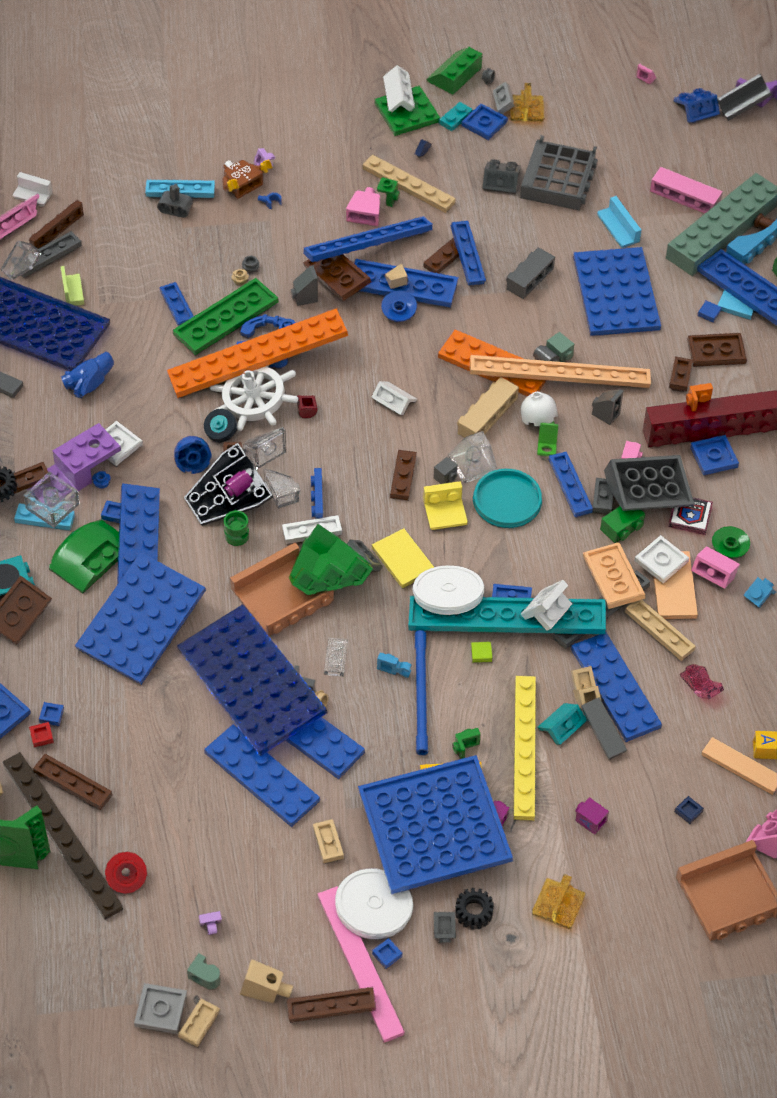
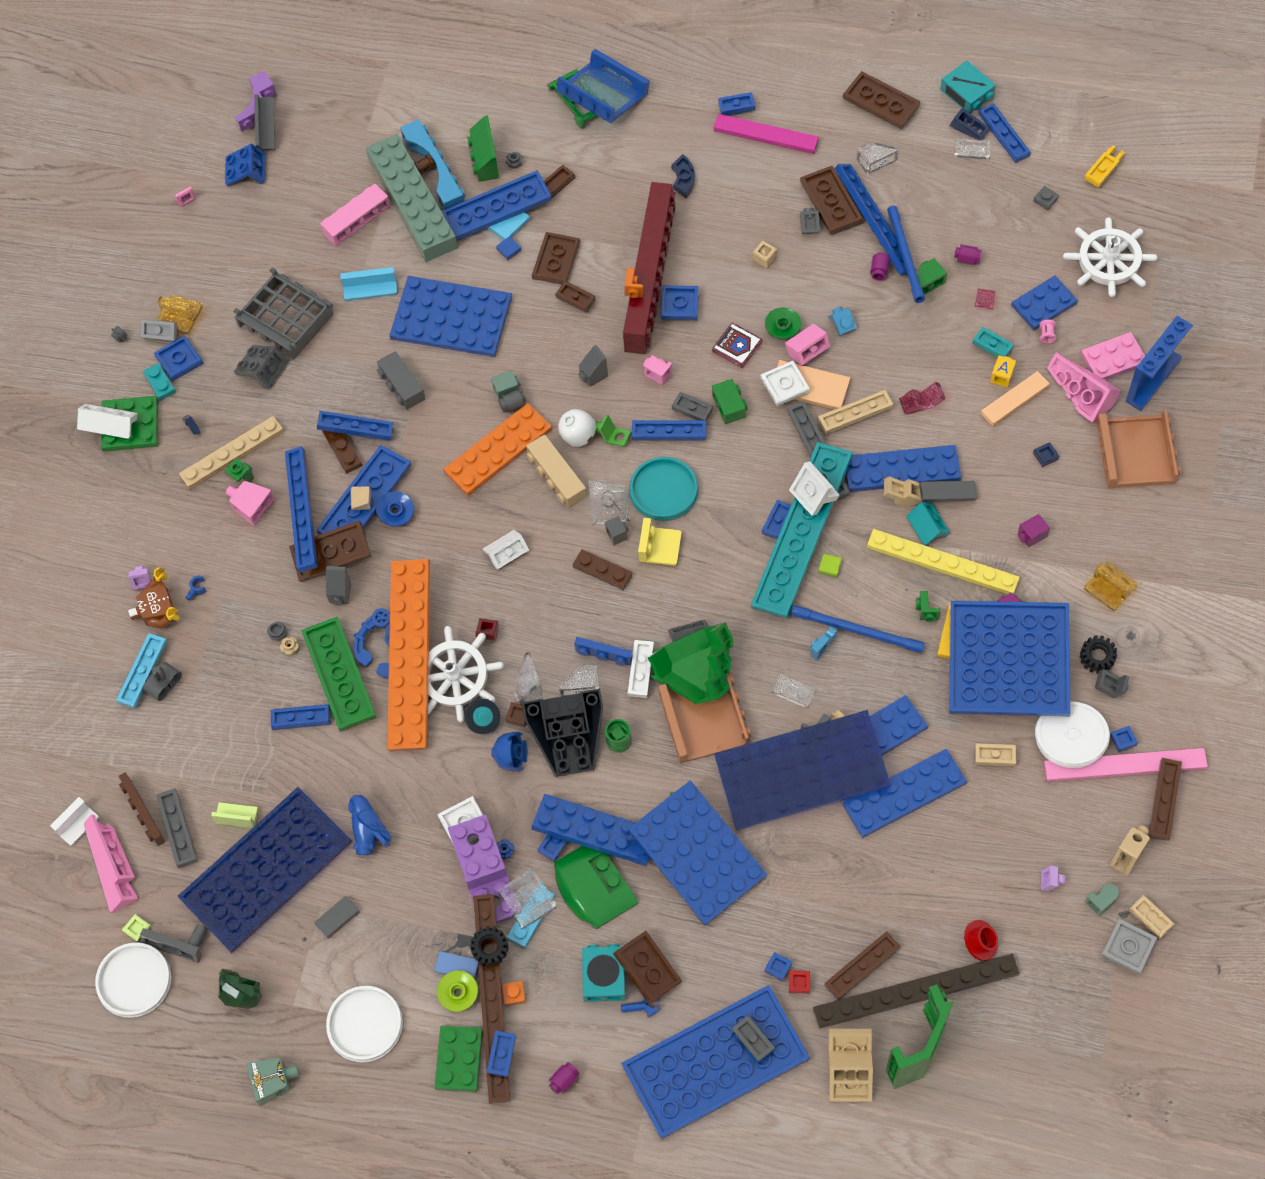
camera: 65 degrees left, 10 degrees up
clear slope [0,240,42,280] -> none
magenta brick [225,470,253,497] -> none
light yellow tile [372,528,434,588] -> none
white brick [413,566,485,615] -> none
green slope [426,47,483,95] -> none
light nougat plate [470,355,651,388] -> none
light nougat tile [583,542,645,609] -> none
dark grey slope [604,455,694,511] -> none

